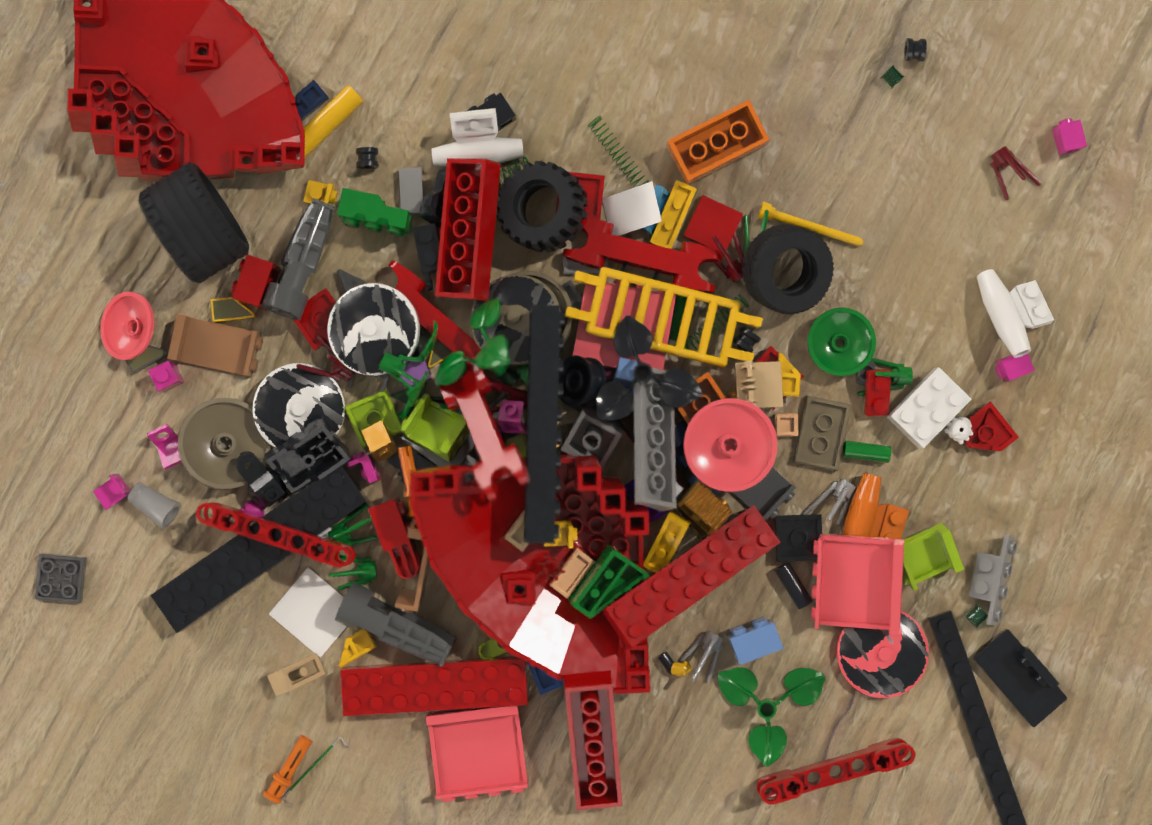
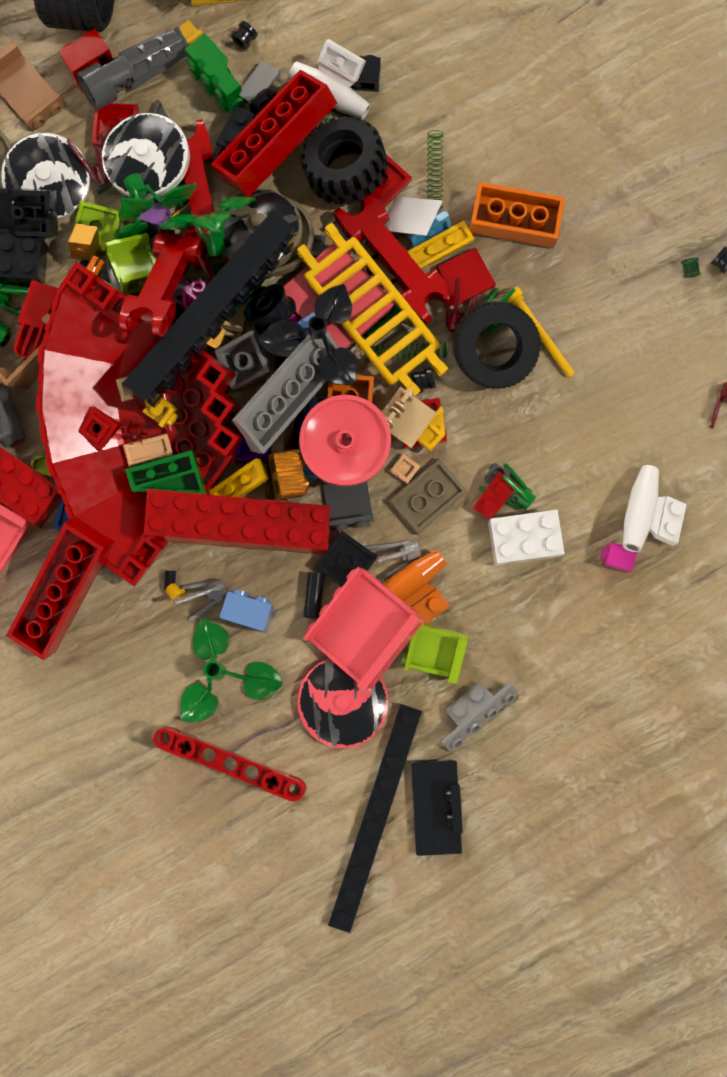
camera: 40 degrees right, 5 degrees down
olive tile [210,297,256,323] -> none
dark pink bracket [347,452,381,484] -> none
green dish [807,308,876,376] -> none
green piece [843,440,891,463] -> none
white animal [945,417,973,444] -> none
red plate [959,401,1019,451] -> none
clear green axle [964,604,988,628] -> none

